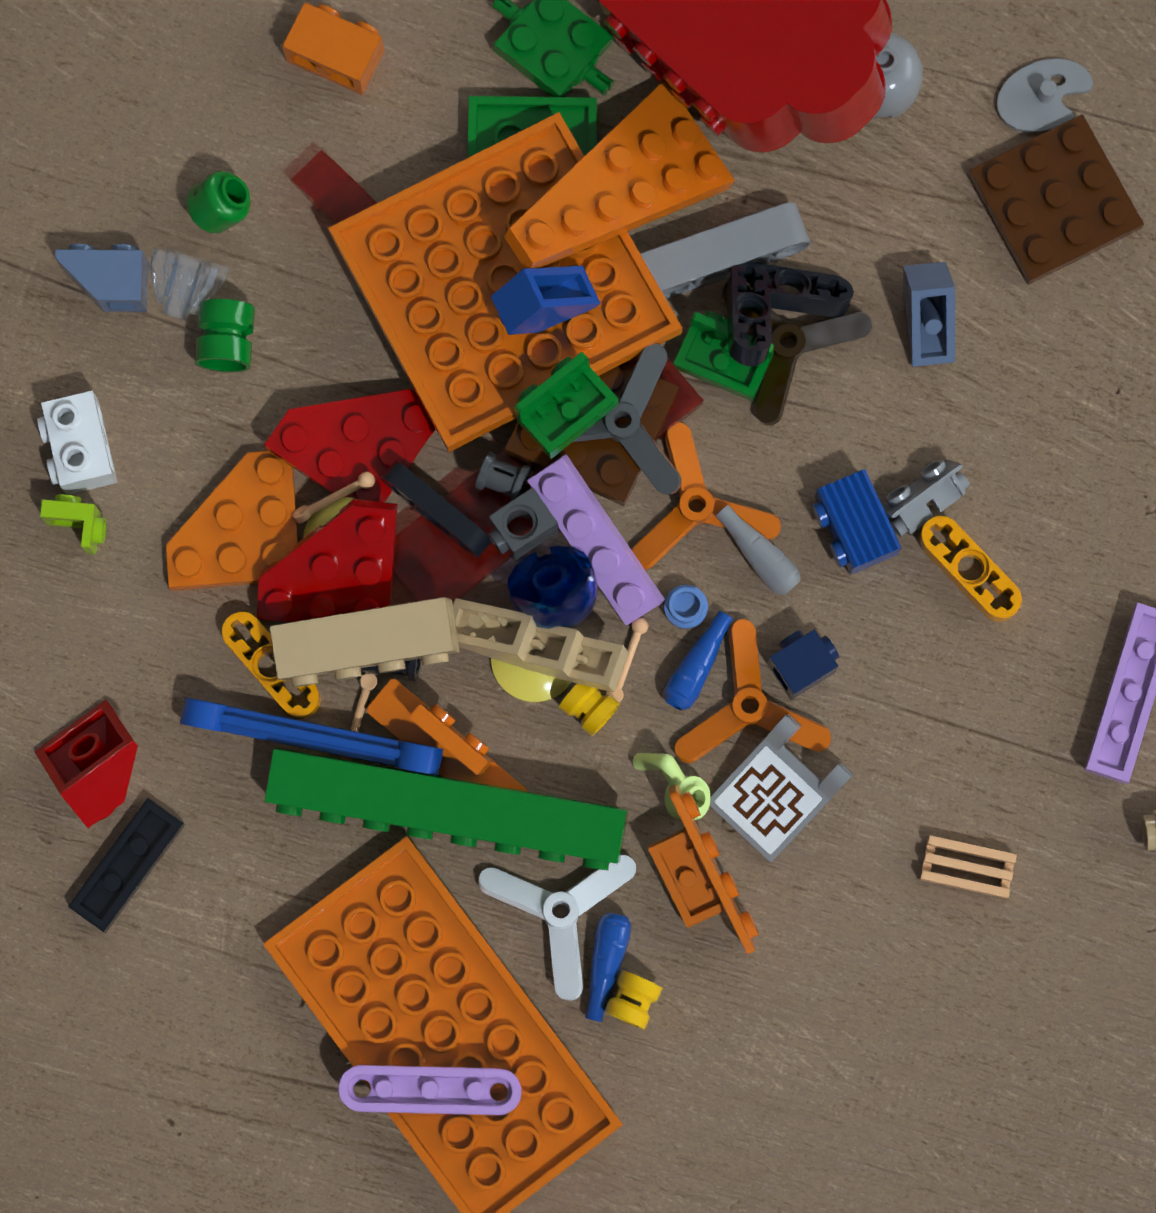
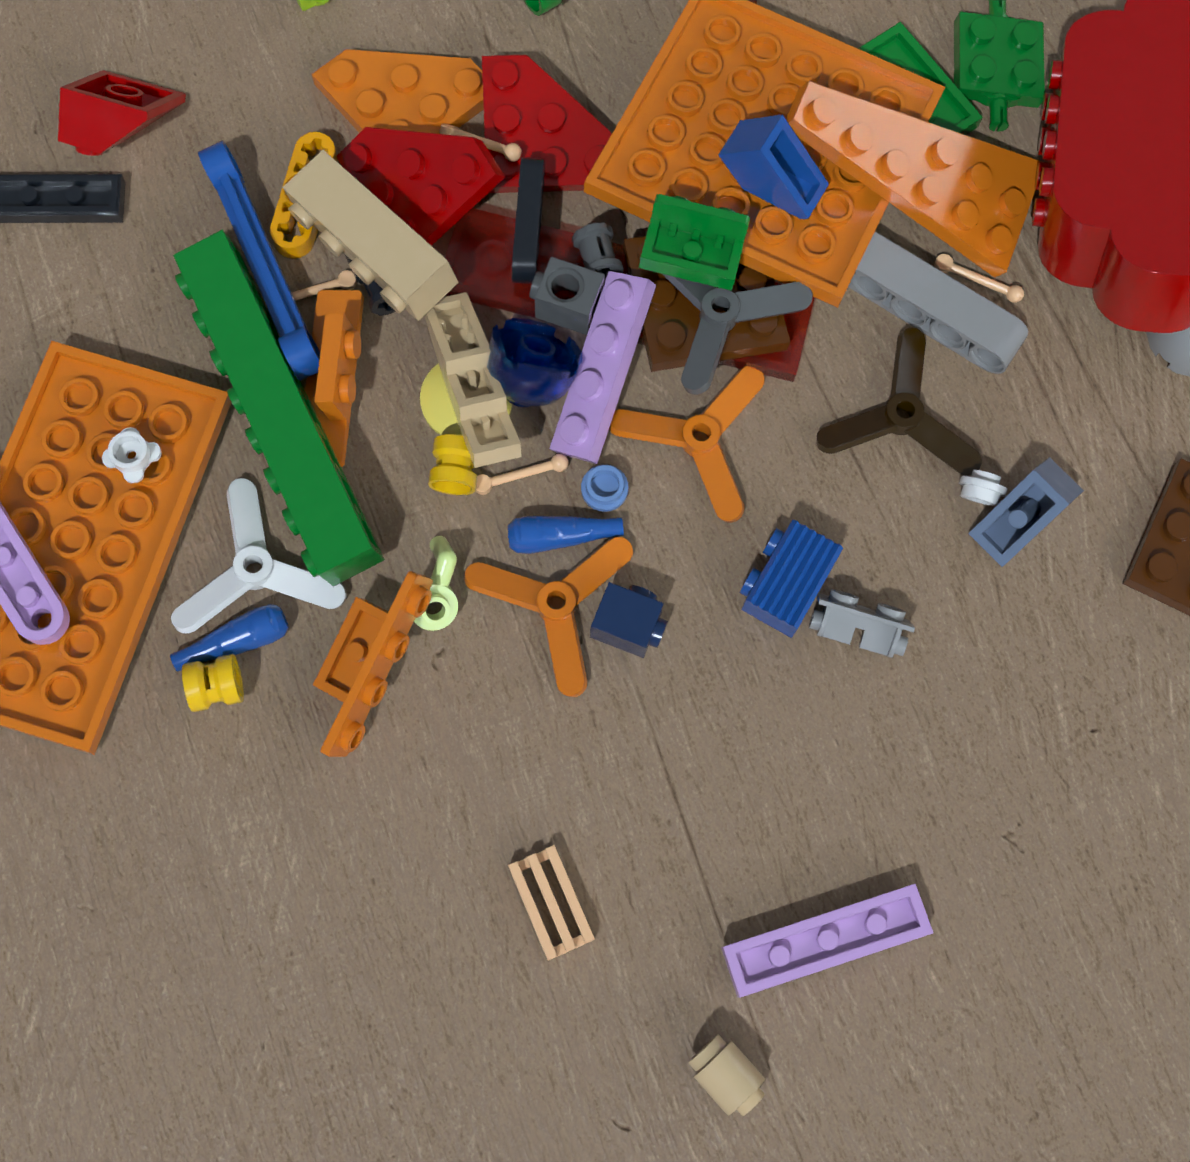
camera: 50 degrees right, 5 degrees down
green bracket [673,311,774,402] -> none
flag [710,714,854,863] -> none
light grey piece [716,505,800,595] -> none
black beam [727,262,854,366] -> none
light orange beam [919,516,1022,622] -> none
none -> white plate [102,427,162,483]
none -> light nougat hinge [934,254,1024,303]
none -> white plate [959,470,1008,507]

